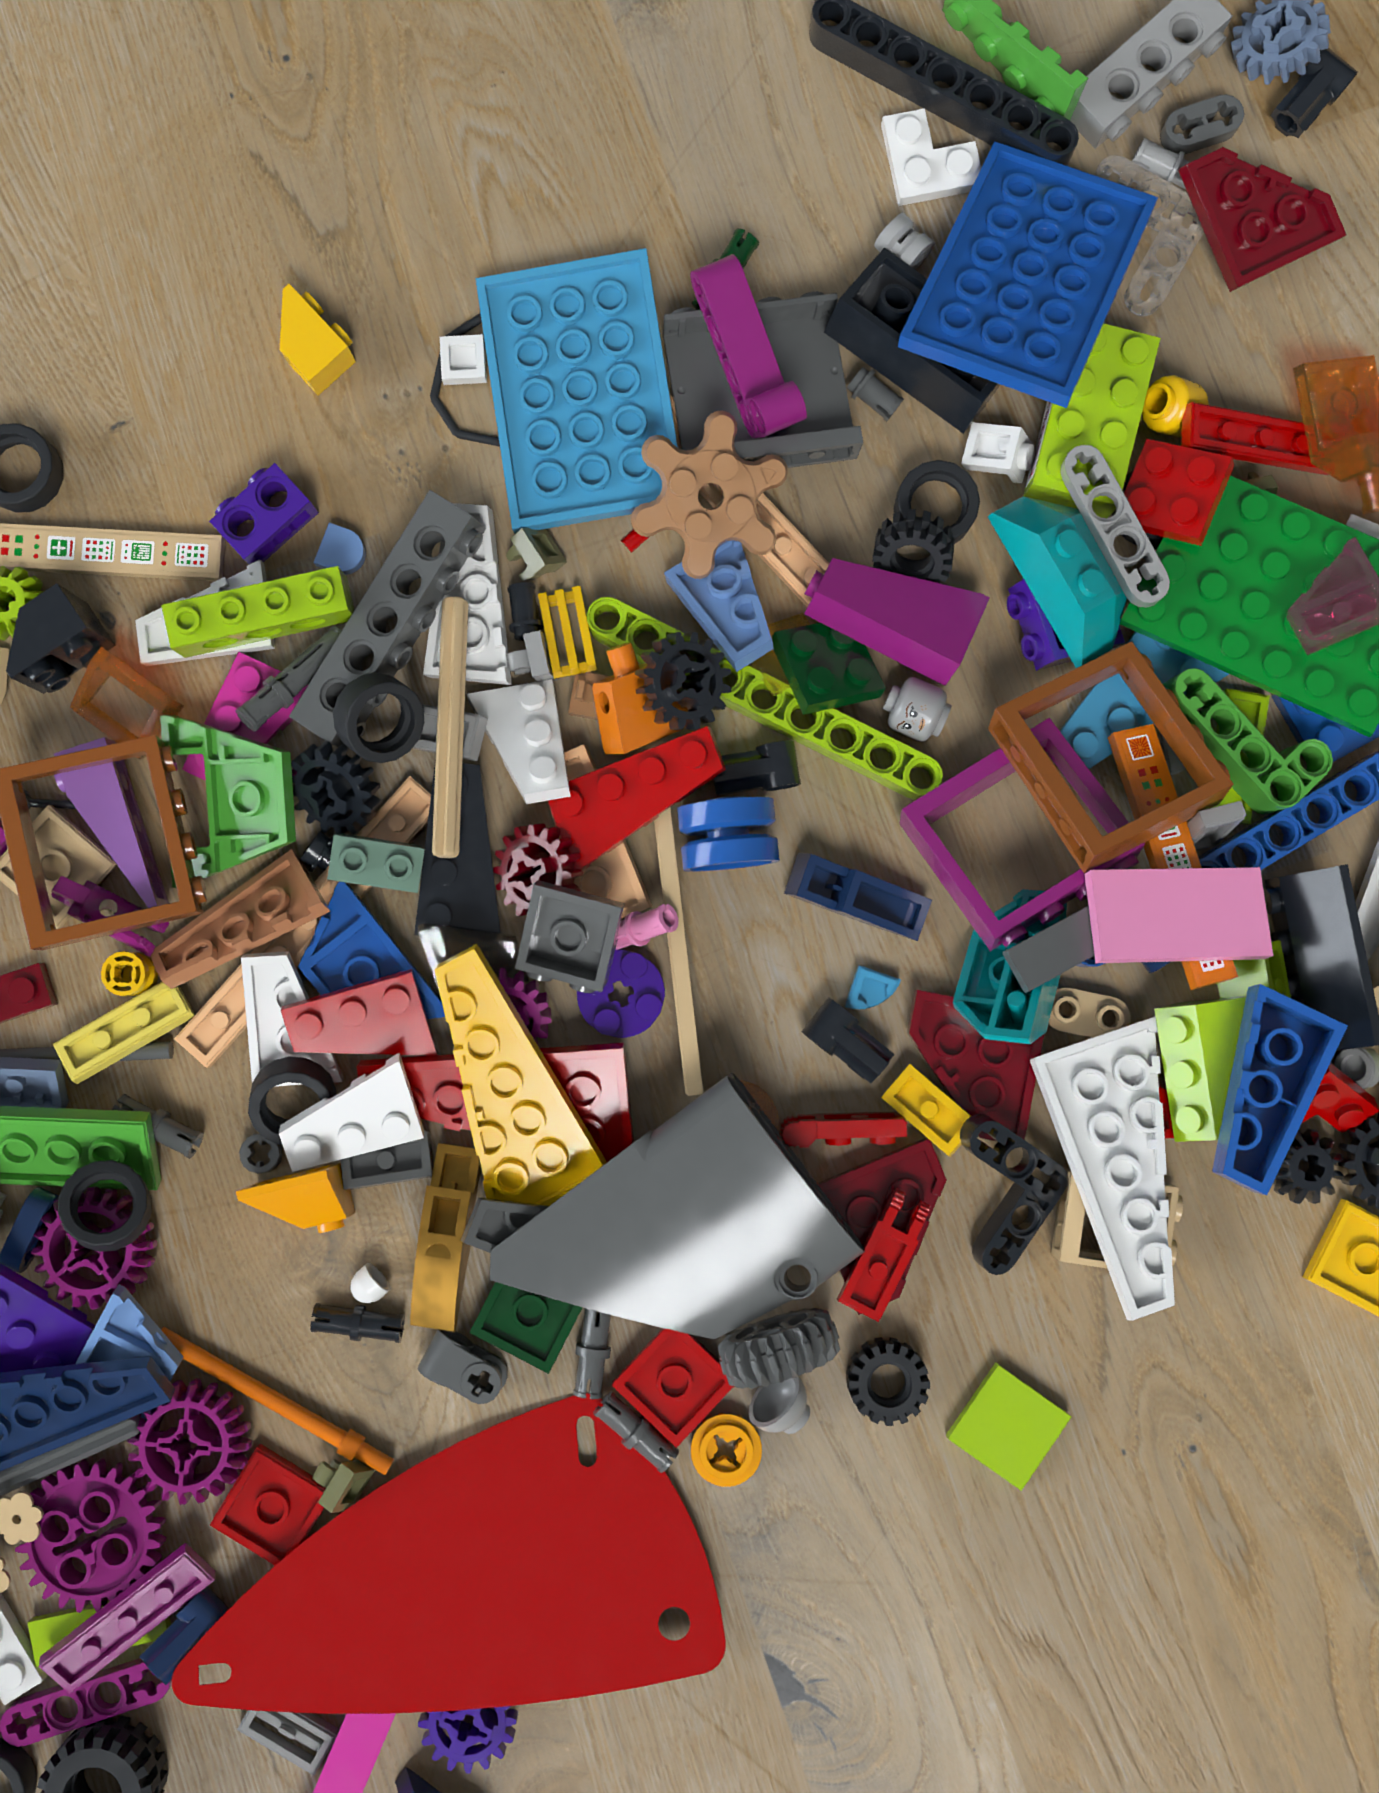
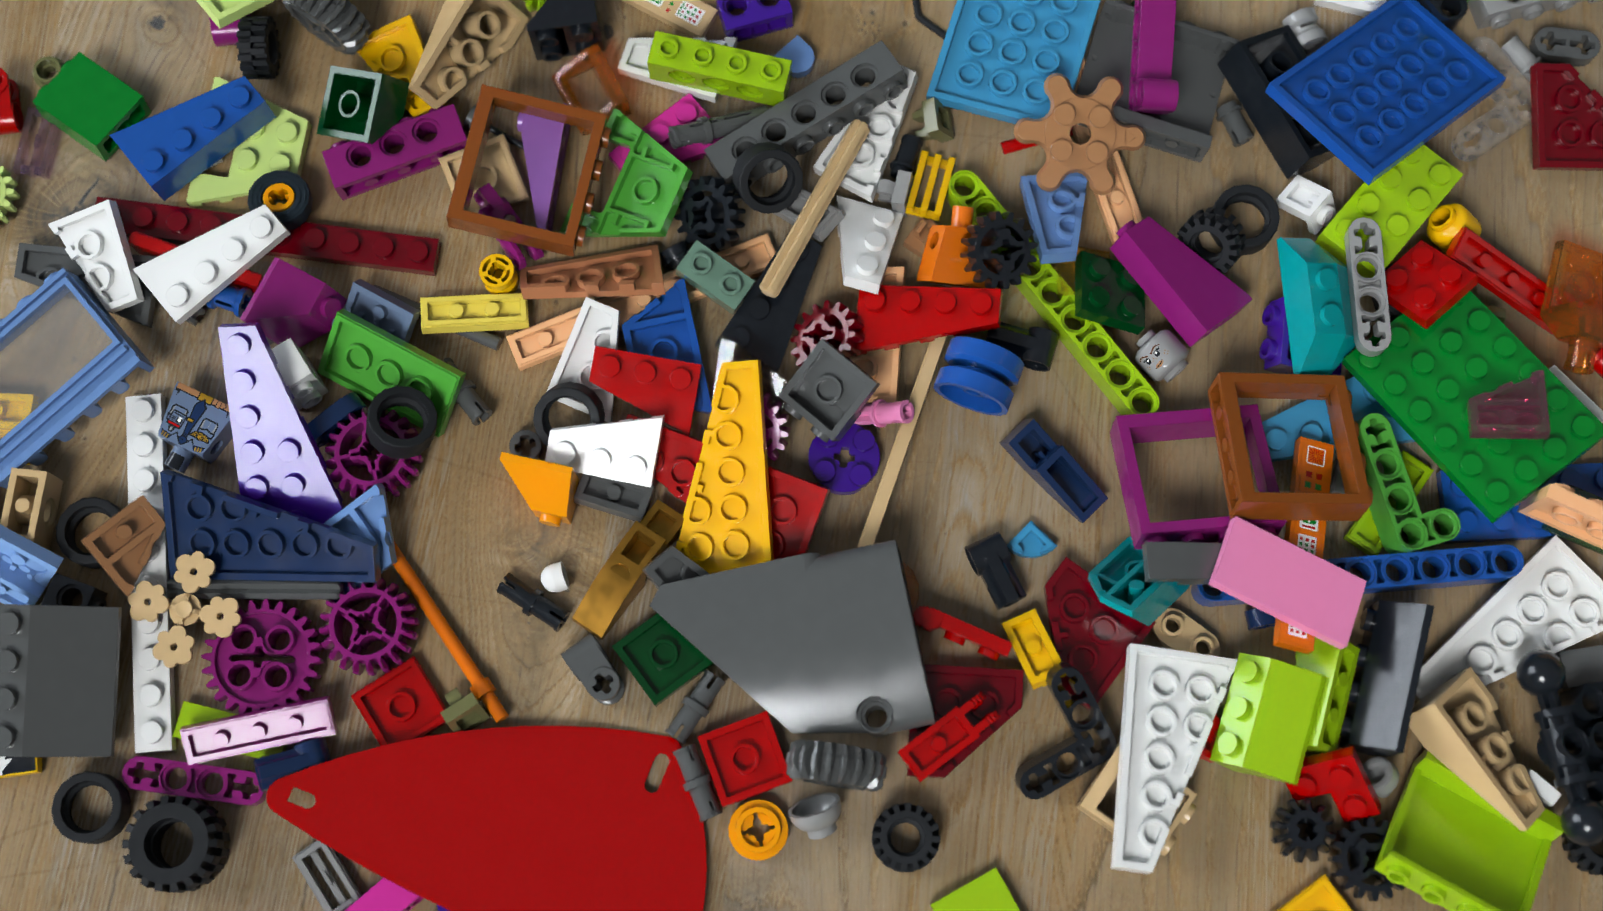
camera: 30 degrees right, 10 degrees down
light grey tile [1187,801,1247,851] -> none
blue wedge [1212,984,1348,1196] -> none

